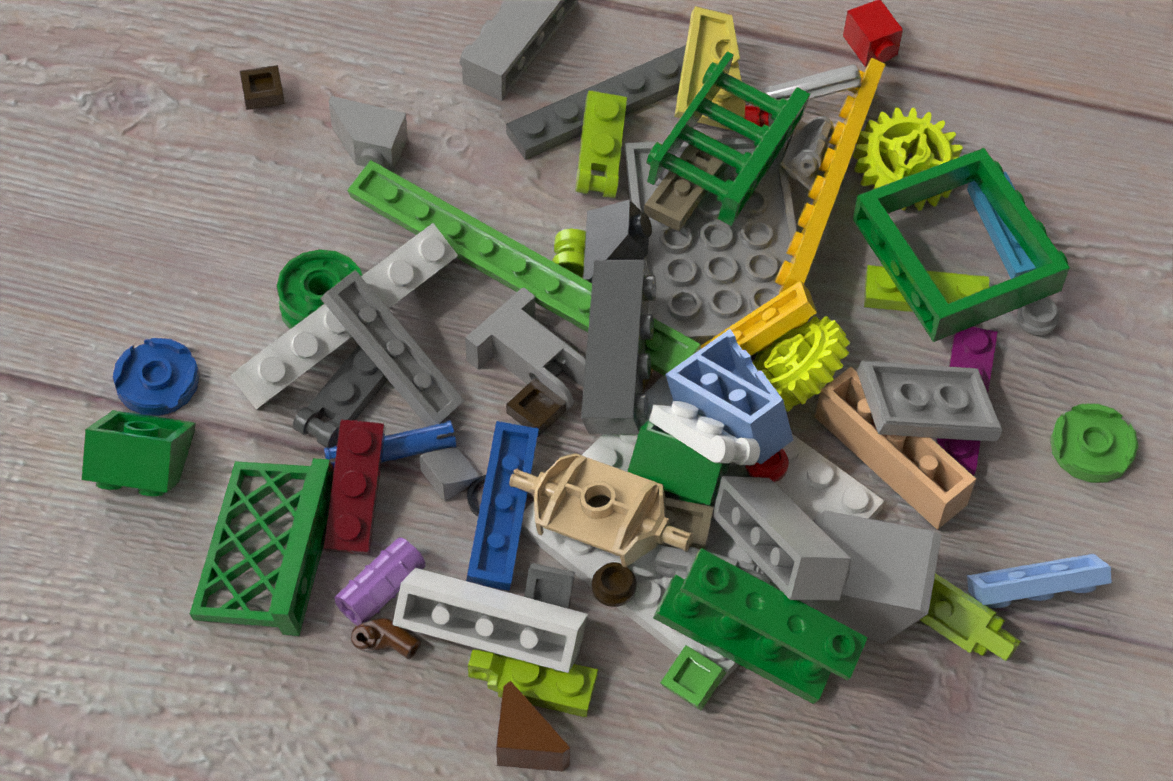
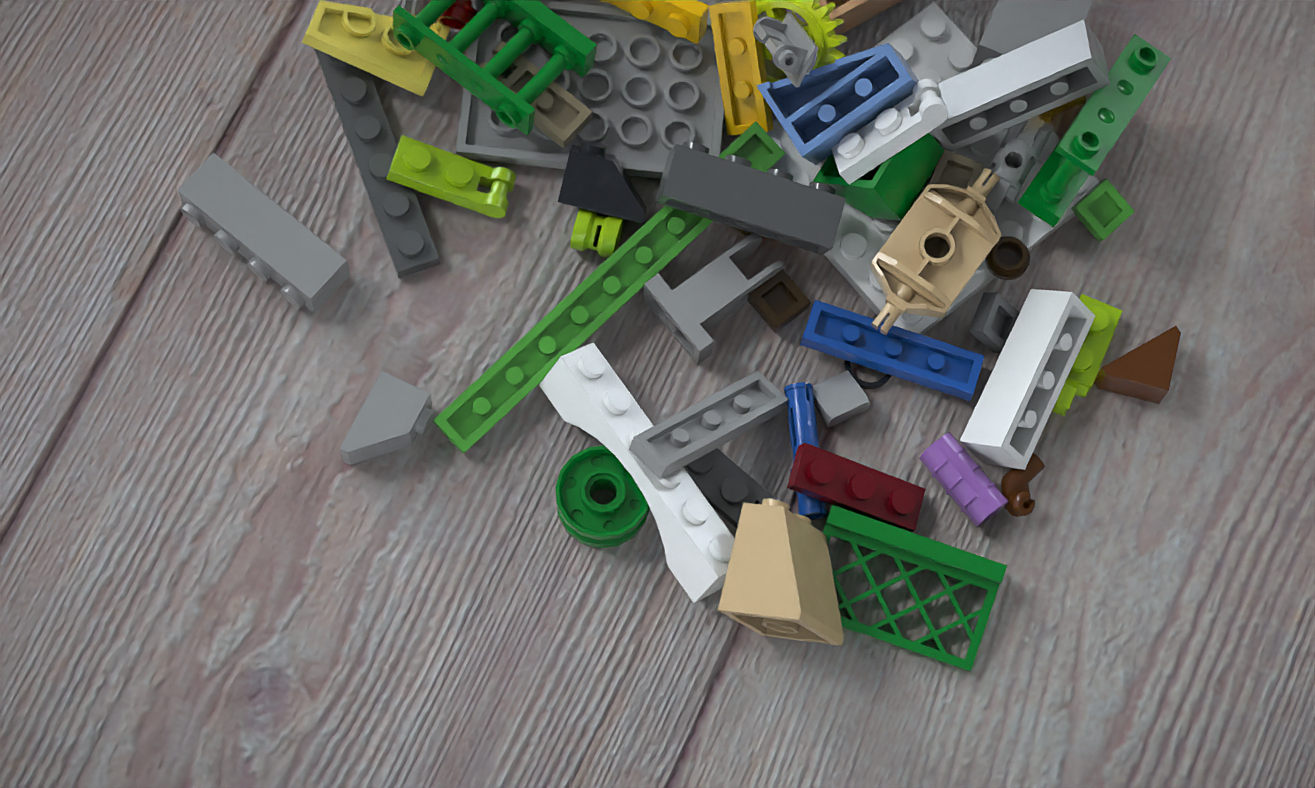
camera: 85 degrees left, 15 degrees up
green slope [81,410,196,496] -> none
blue tile [113,338,200,416] -> none
dark brown plate [240,65,285,110] -> none
none -> tan slope [718,499,844,646]
none -> light grey hinge [753,12,819,88]

